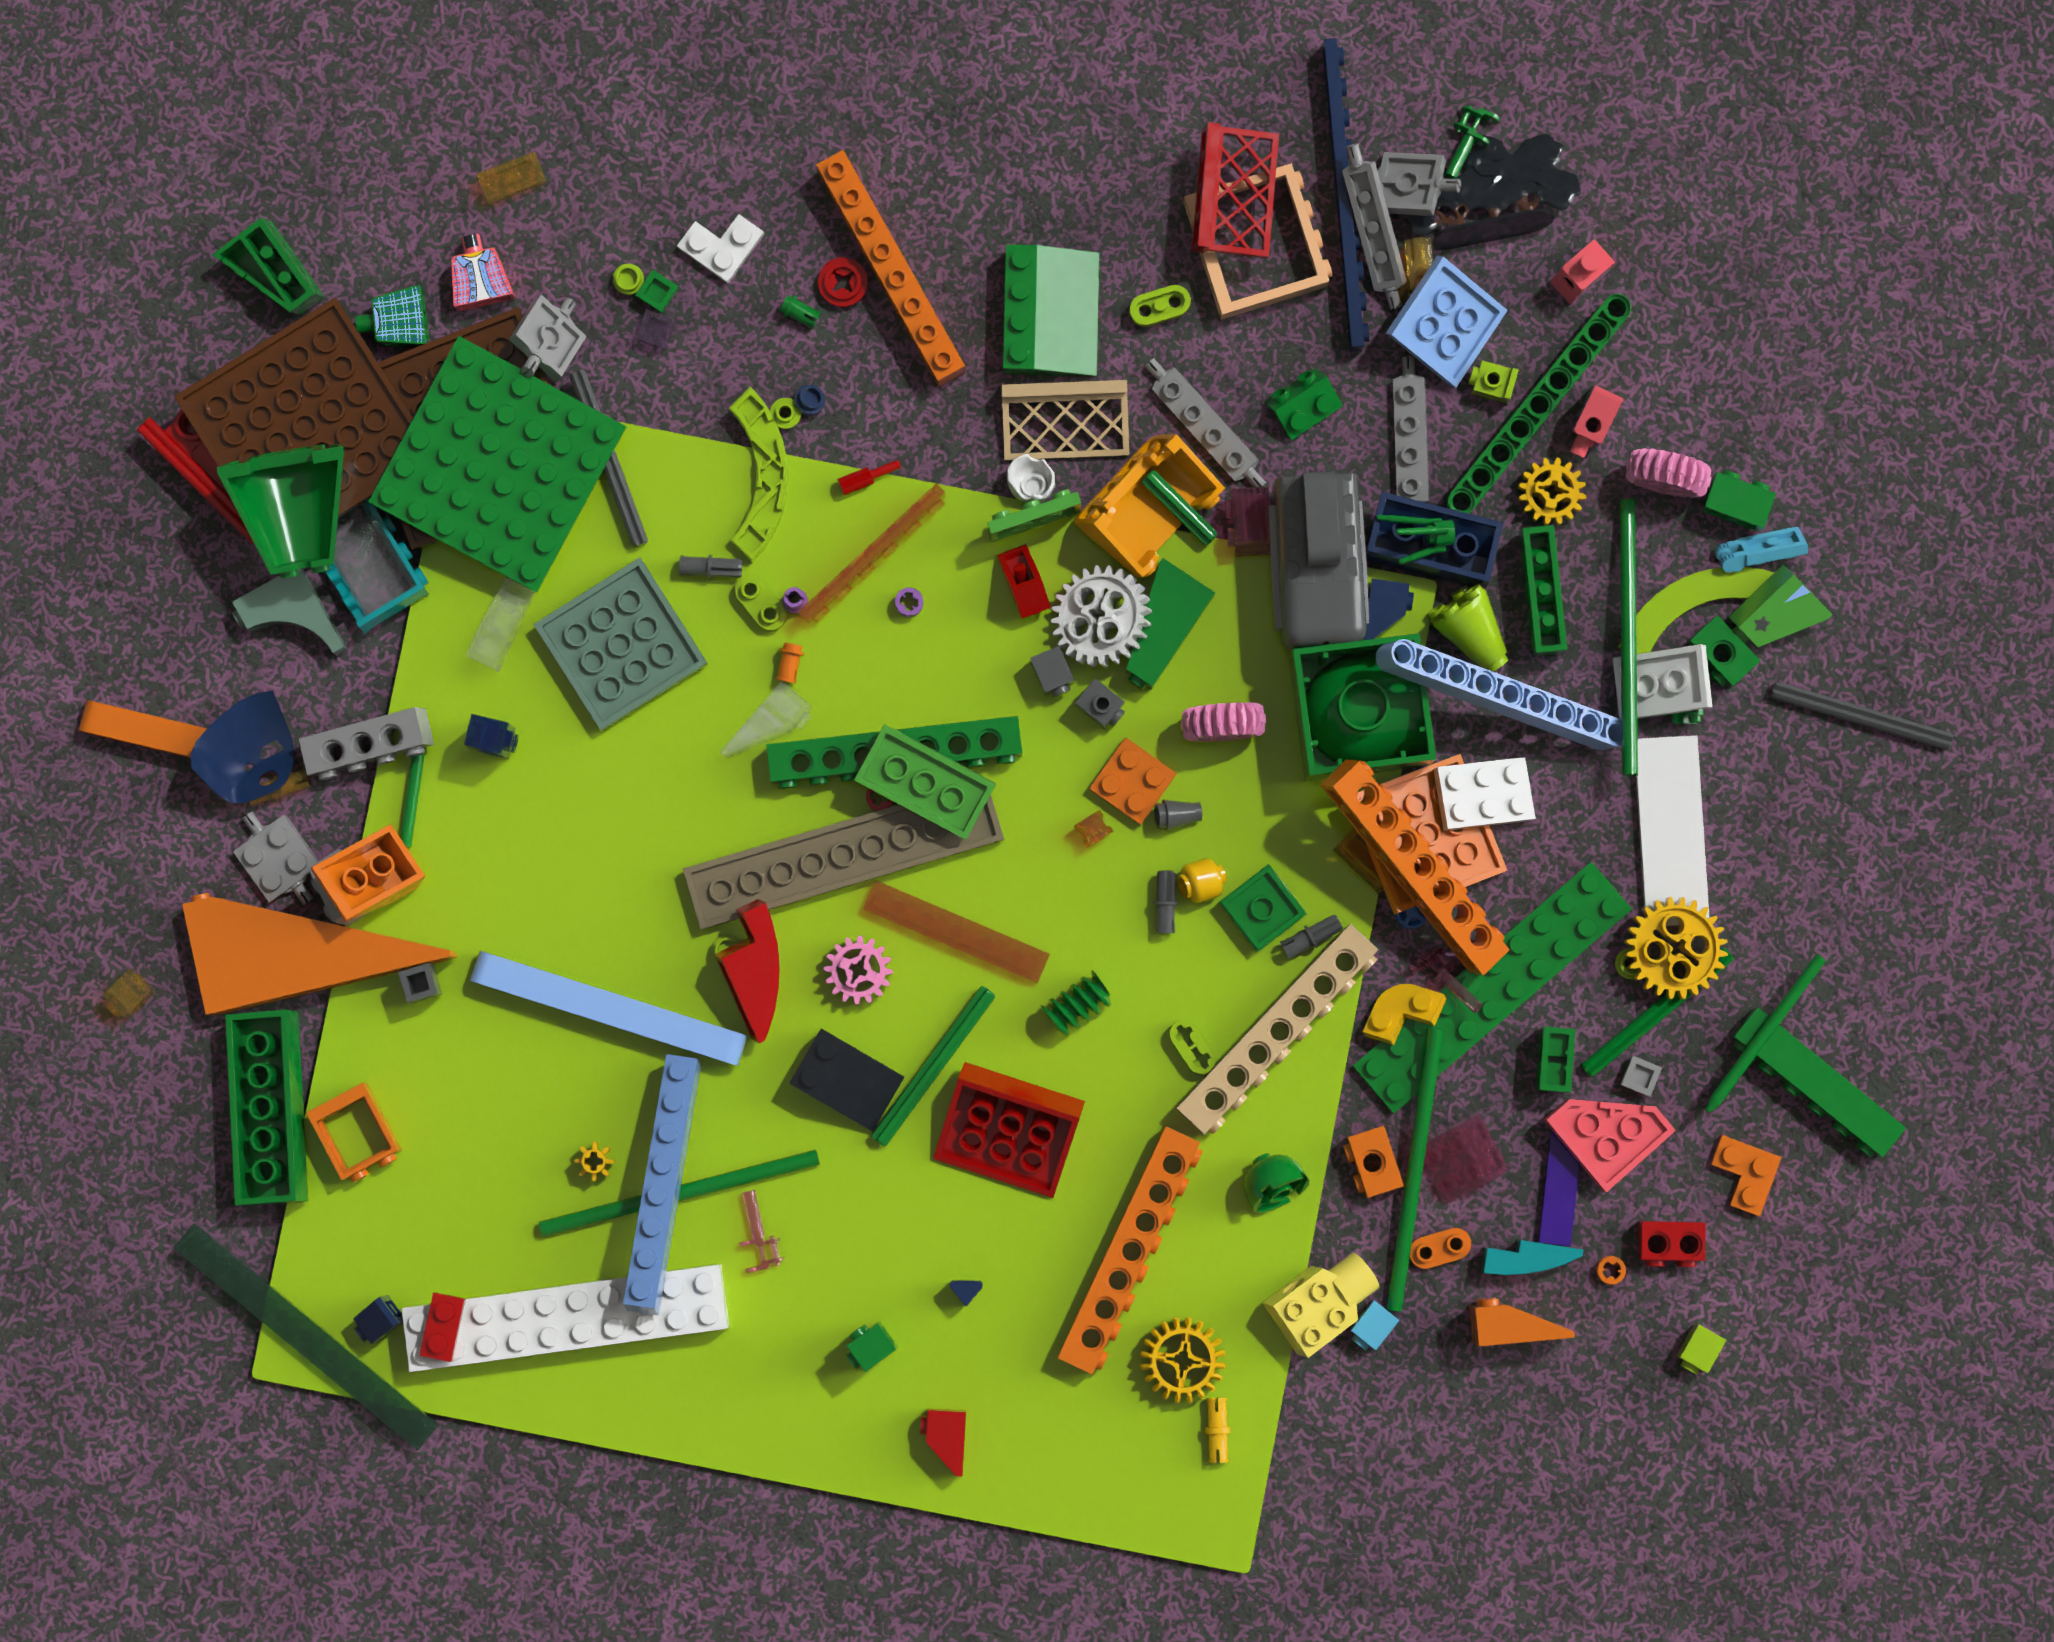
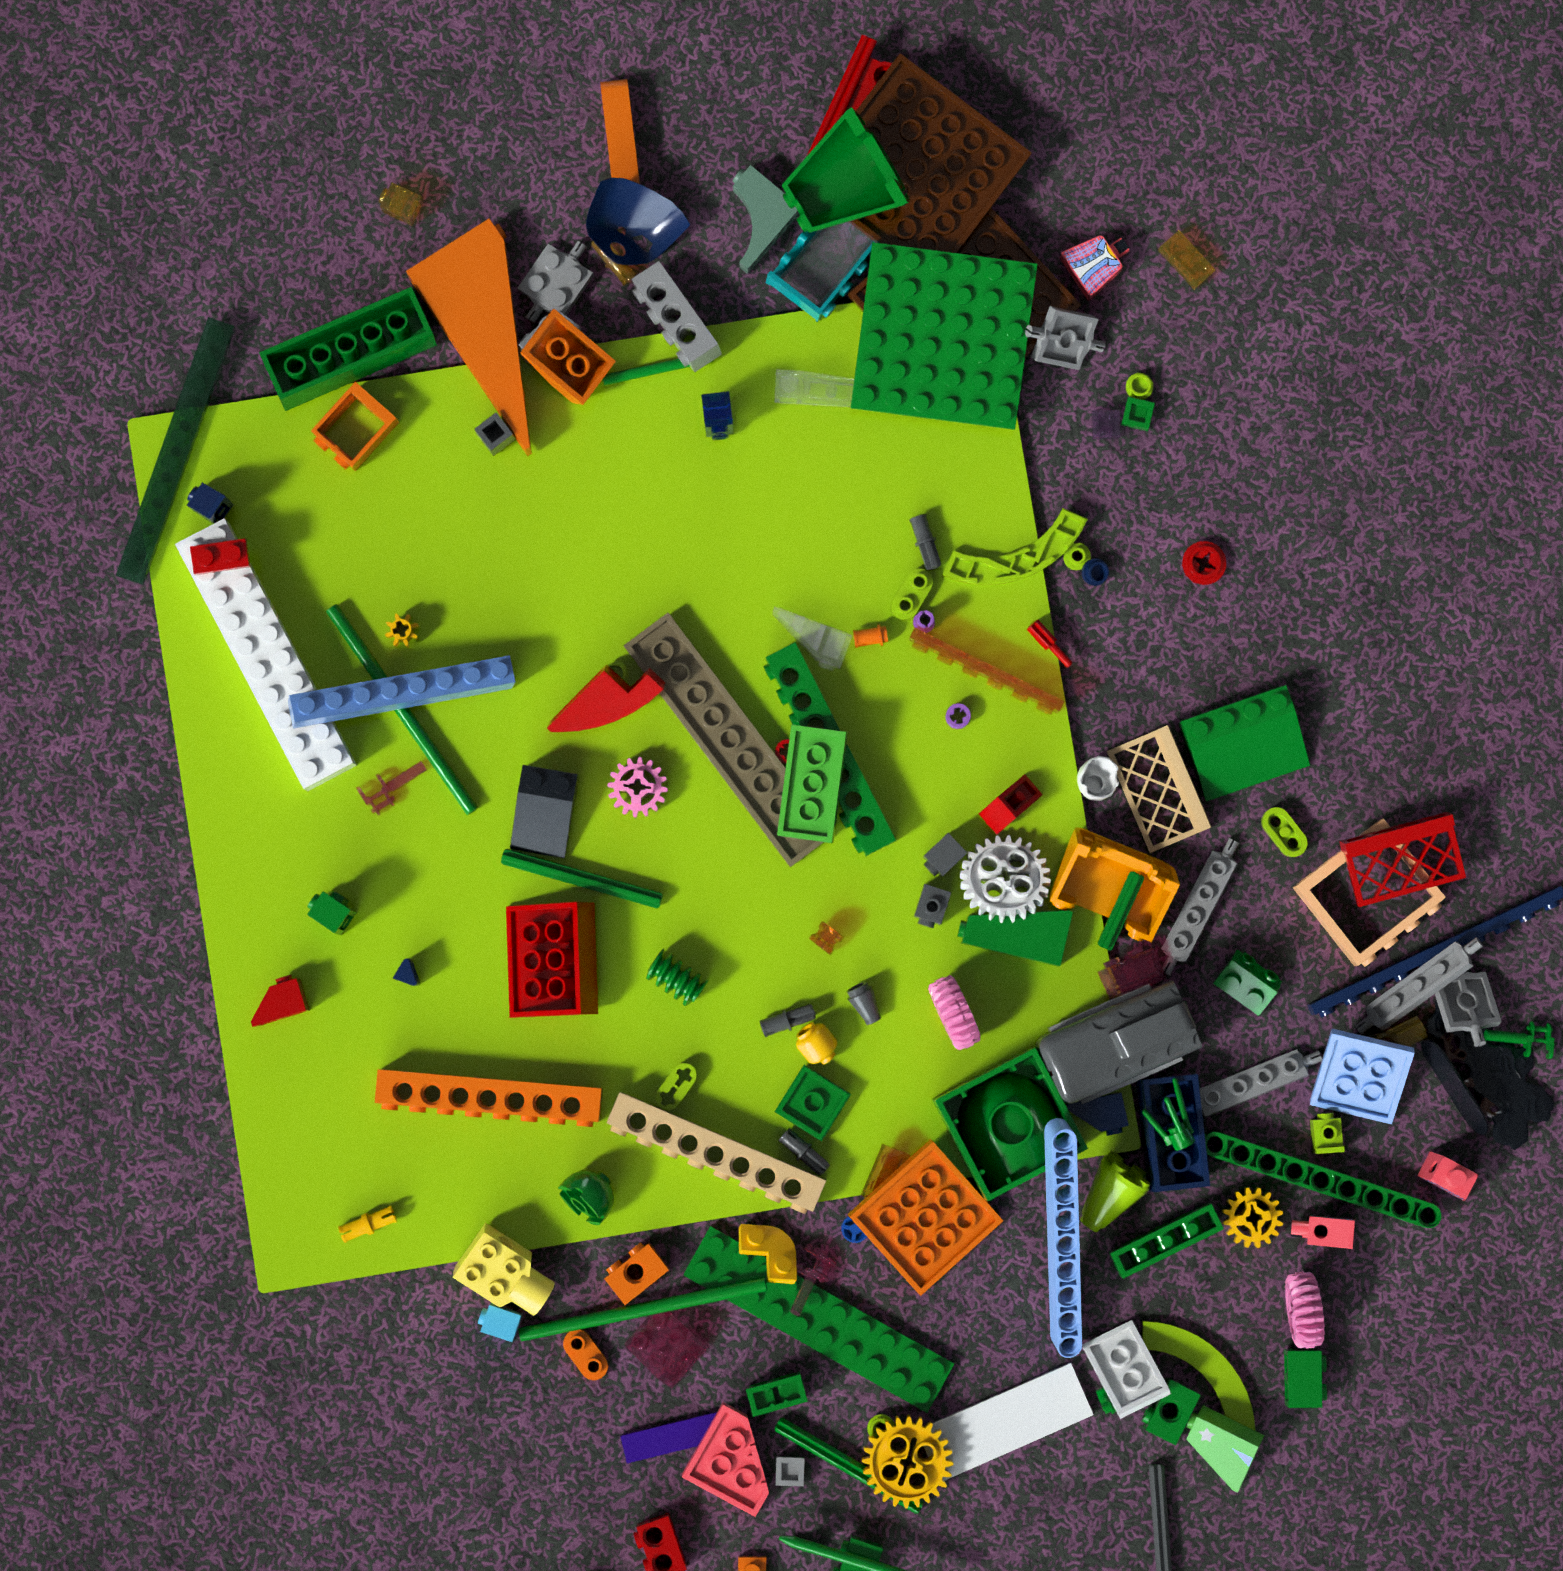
camera: 70 degrees right, 0 degrees up
green wedge [212,218,325,315] -> none
green torso [355,285,429,349] -> none
light blue beam [470,951,748,1066] -> none
sand green plate [534,558,708,731] -> none
dark grey axle [569,369,648,547] -> none
white plate [677,214,764,284] -> none
green pin [779,295,821,330] -> none
orange brick [816,150,966,387] -> none
clear orange plate [863,880,1050,984] -> none
bright green plate [987,489,1082,542] -> none
orange plate [1089,737,1177,826] -> none
yellow gear [1140,1317,1226,1403] -> none
orange brick [1320,759,1509,976] -> none
white plate [1433,757,1535,831] -> none
orange slope [1469,1298,1575,1346] -> none
teal slope [1481,1239,1584,1275] -> none
orange bush [1596,1256,1626,1285] -> none
green piece [1619,499,1638,777] -> none
medium azure hinge [1715,527,1808,573] -> none

